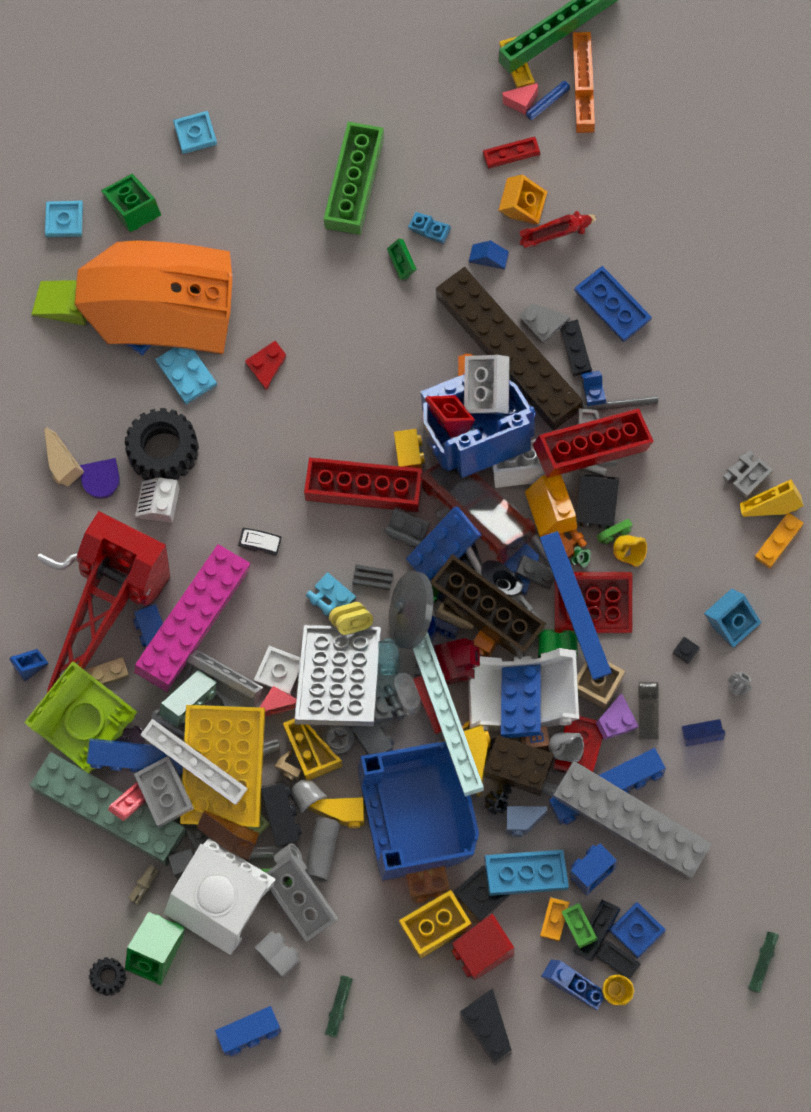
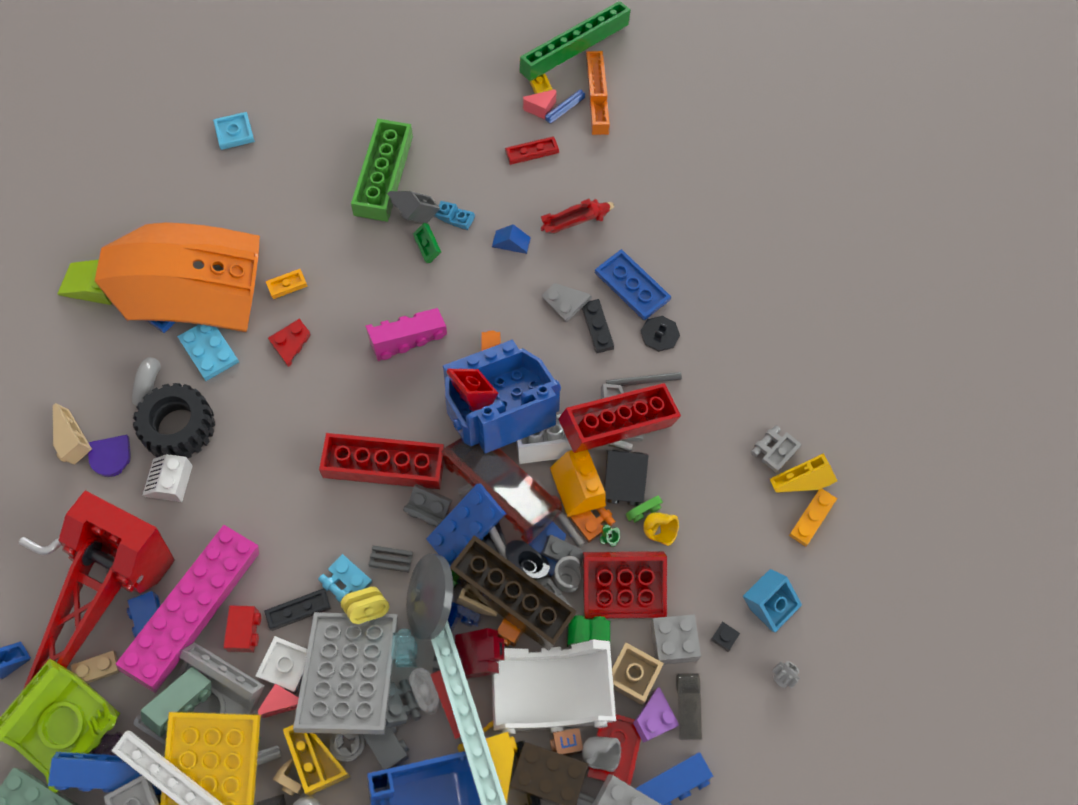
camera: 10 degrees left, 5 degrees down
medium azure plate [45,201,83,238] -> none
green slope [101,173,161,232] -> none
slope [238,527,282,556] -> none
yellow brick [394,429,425,469] -> none
dark brown brick [436,267,583,431] -> none
white slope [464,355,509,414] -> none
light orange slope [498,174,547,224] -> none
blue plate [501,664,541,738] -> none
blue tile [540,531,612,680] -> none
blue slope [581,371,606,406] -> none
clear blue panel [682,719,726,747] -> none
none -> light grey cylinder [132,357,161,406]
none -> red brick [224,605,261,653]
none -> black tile [264,588,331,631]
none -> light orange plate [266,269,308,299]
none -> dark pink wedge [365,308,447,361]
none -> dark grey slope [387,191,440,224]
none -> light grey hair [553,556,582,593]
none -> black piece [640,316,680,352]
none -> light grey brick [650,614,701,665]

